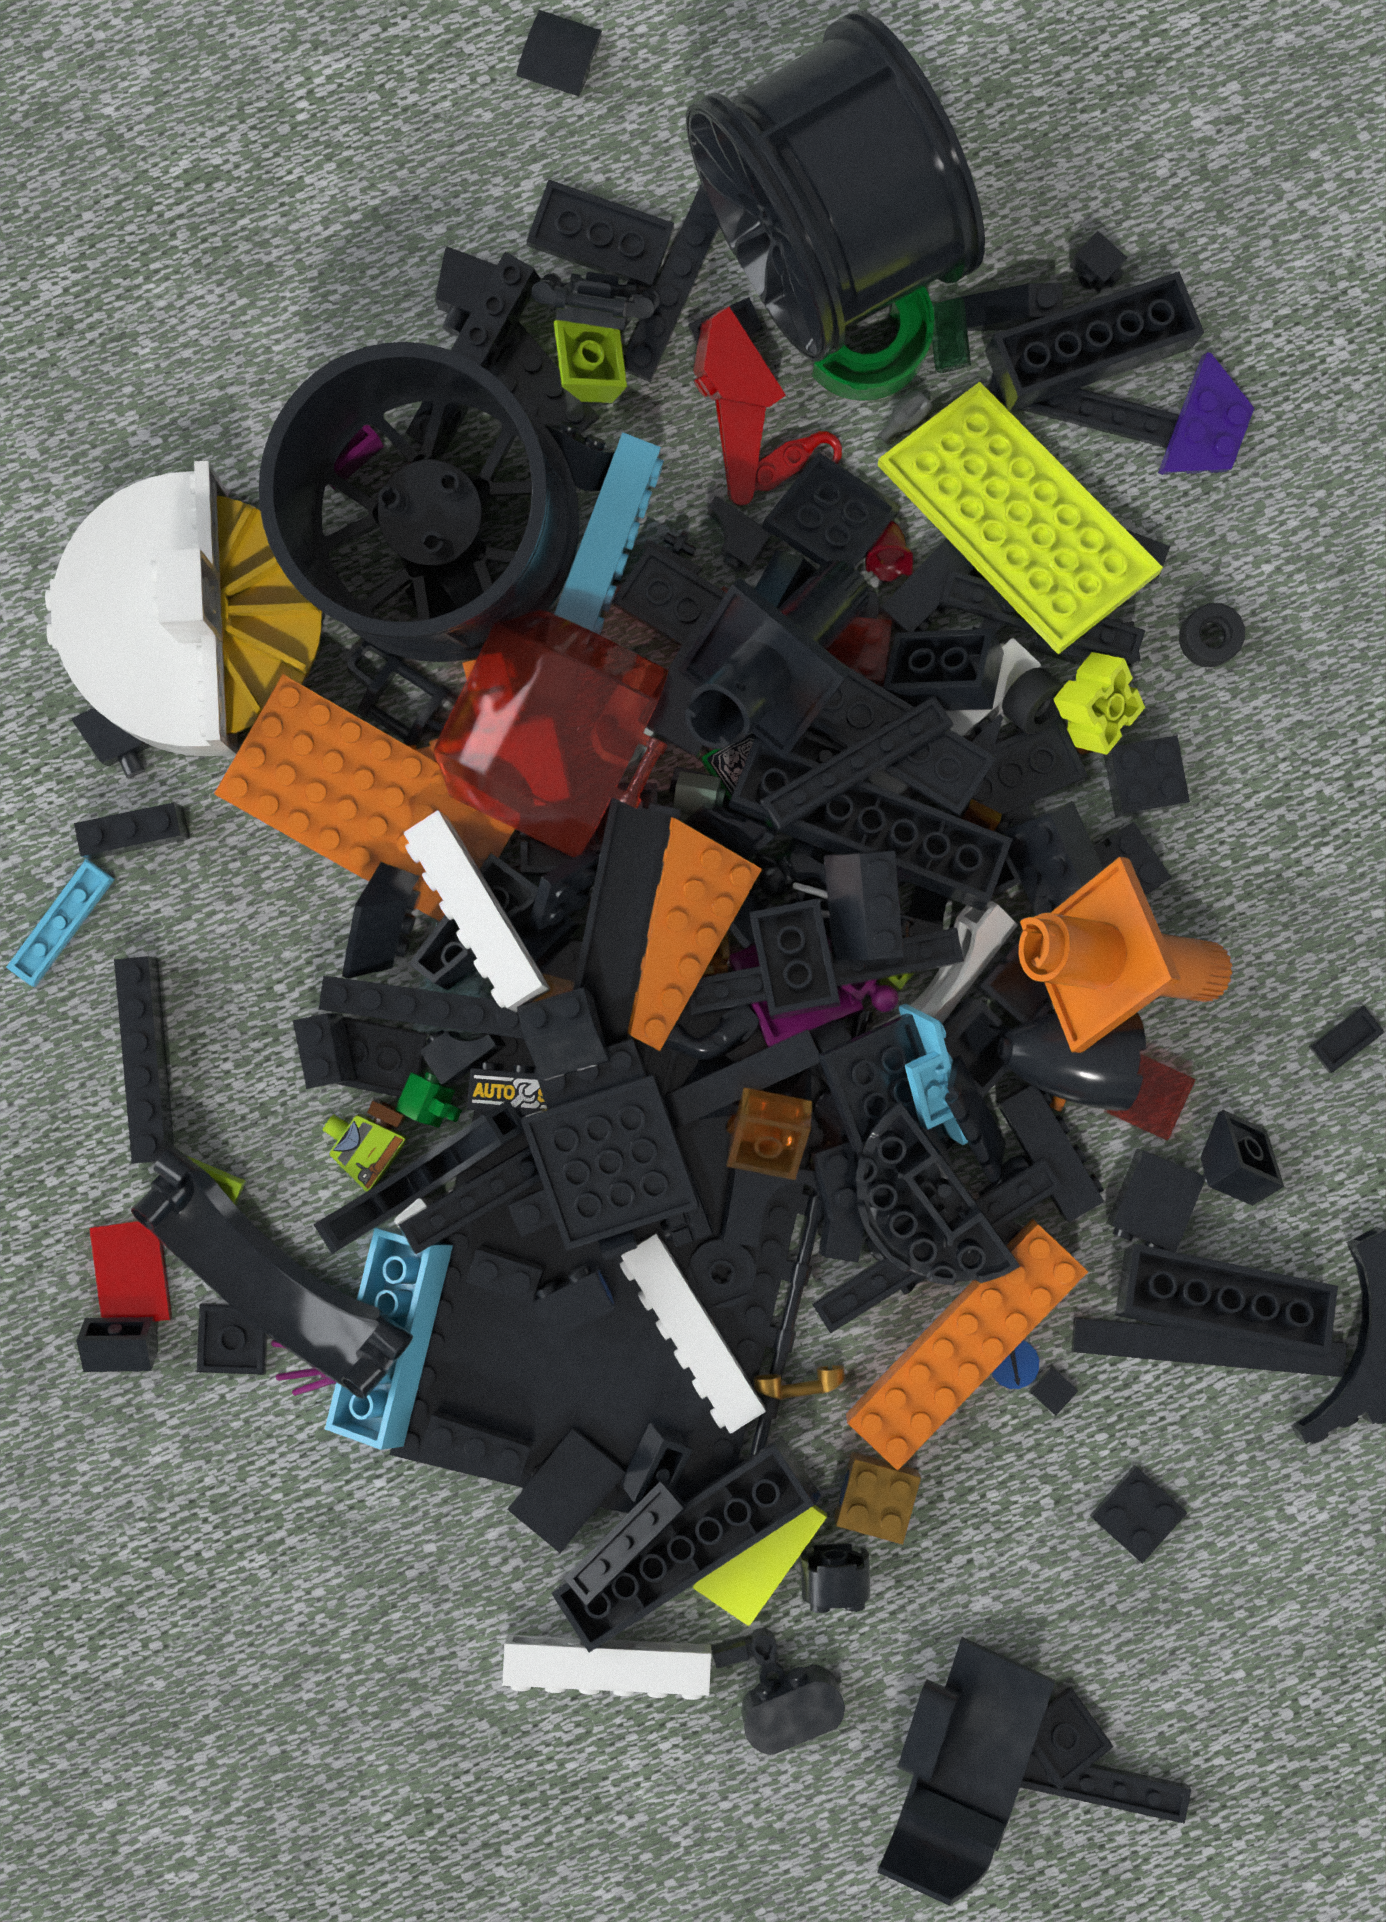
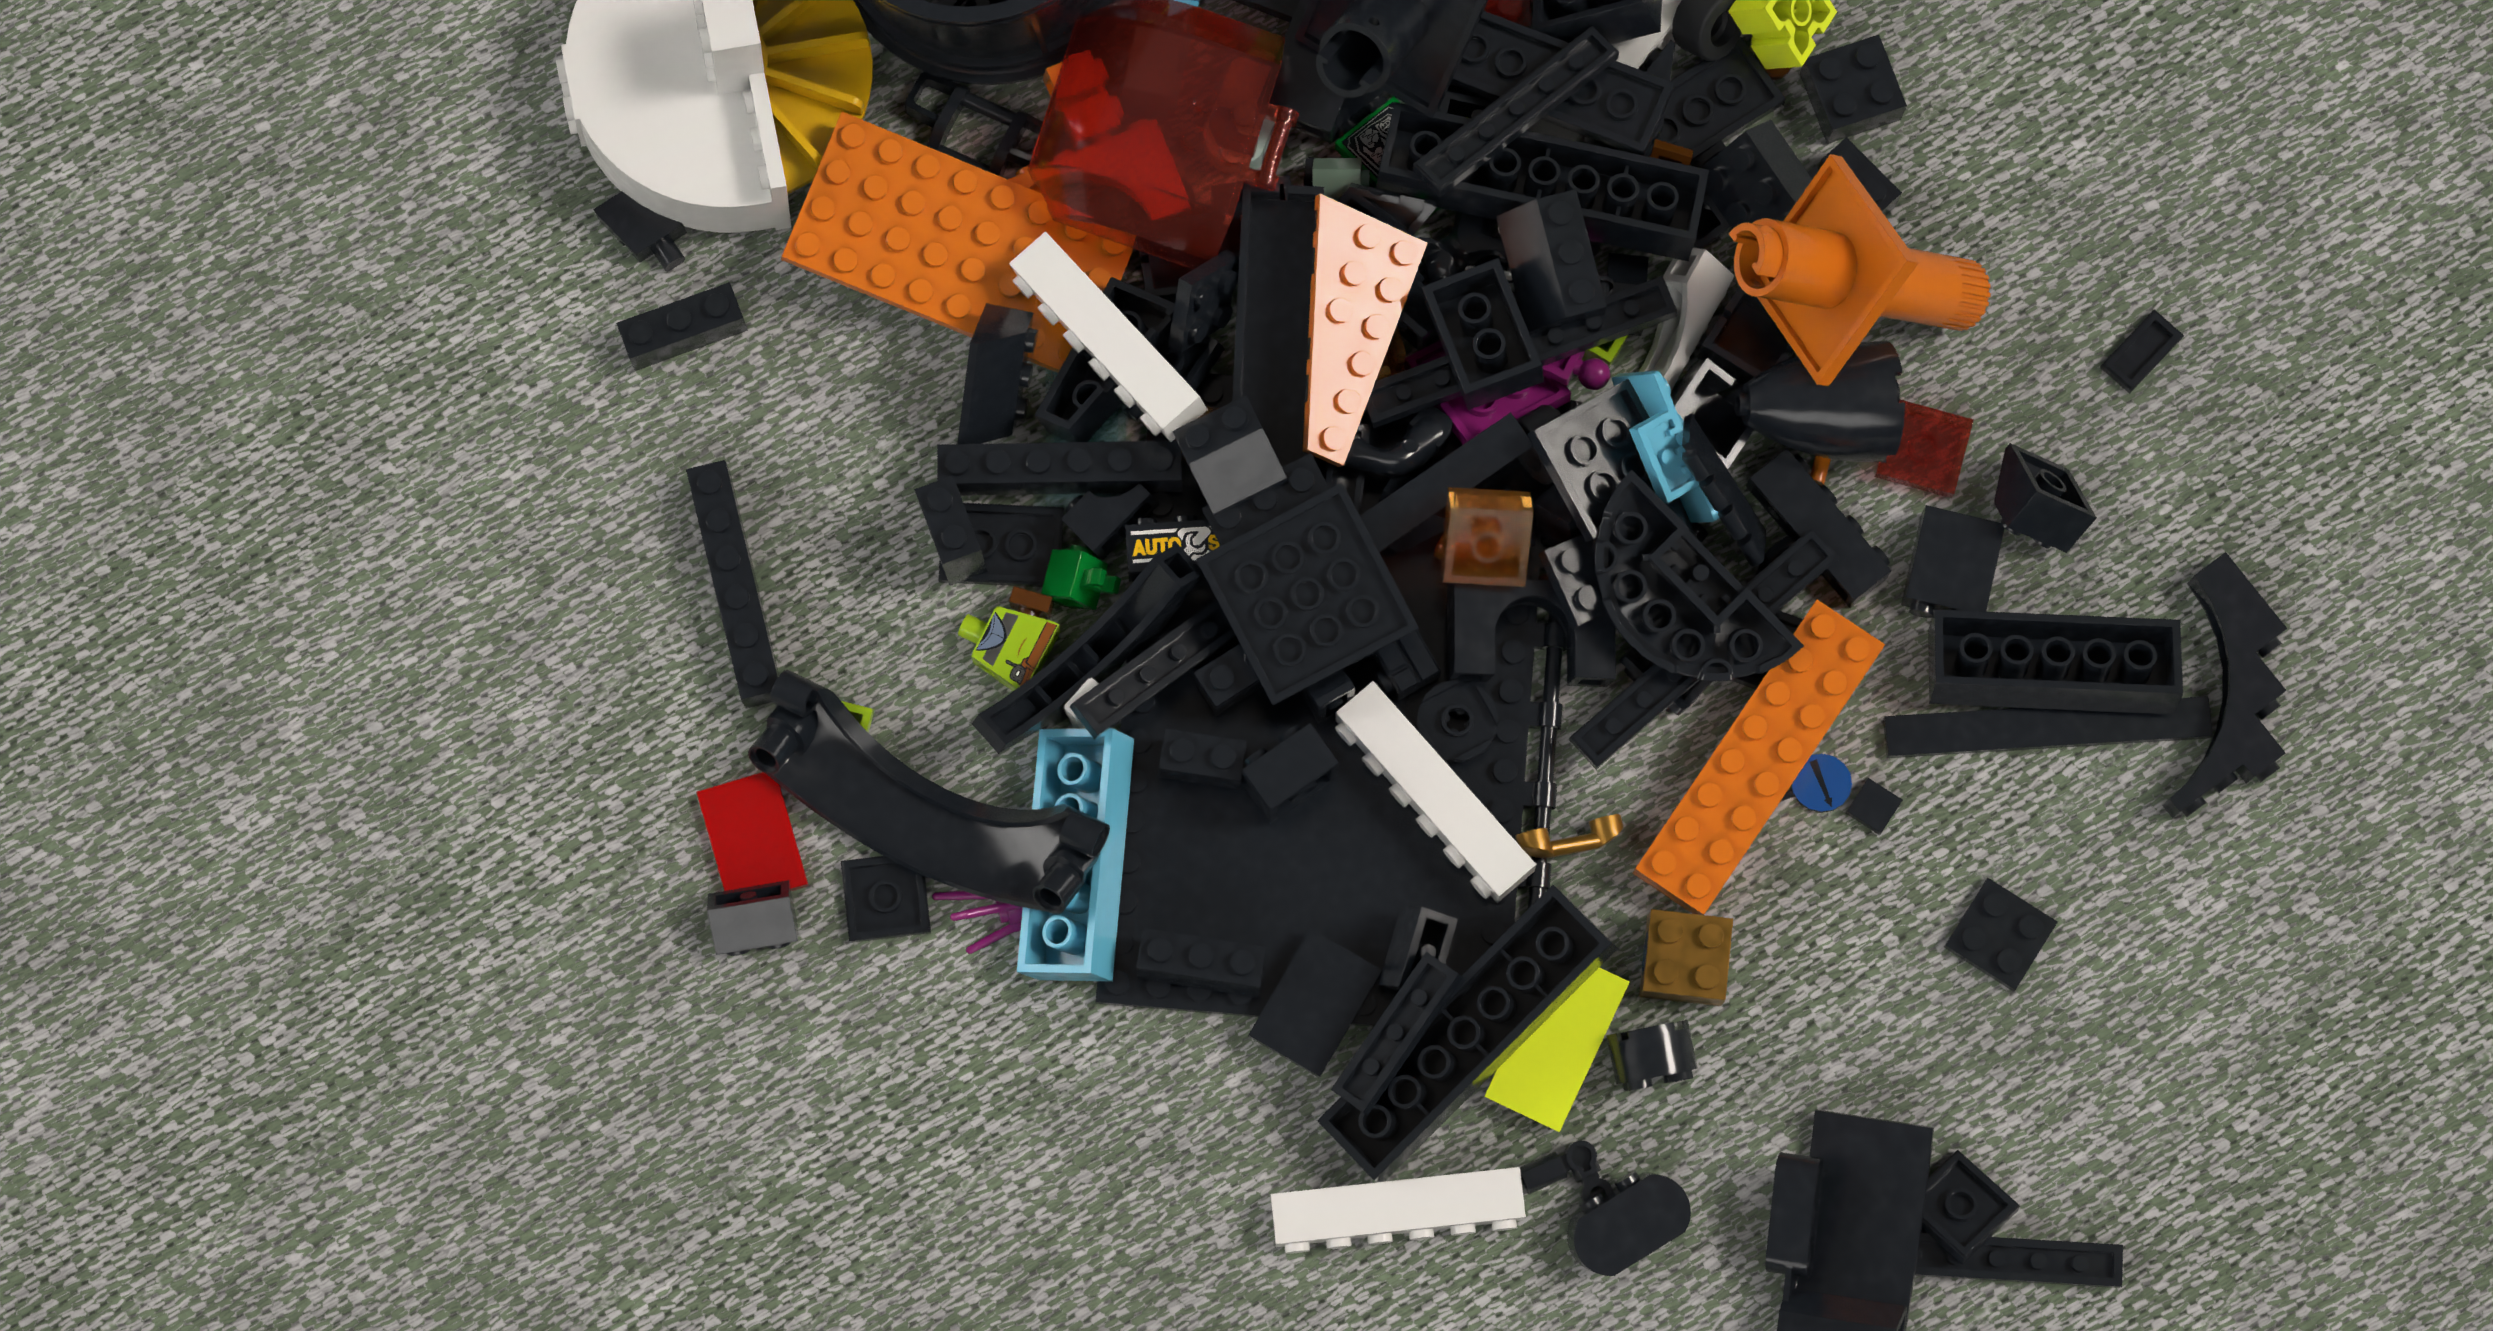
camera: 10 degrees left, 10 degrees down
medium azure tile [6,859,115,987] -> none

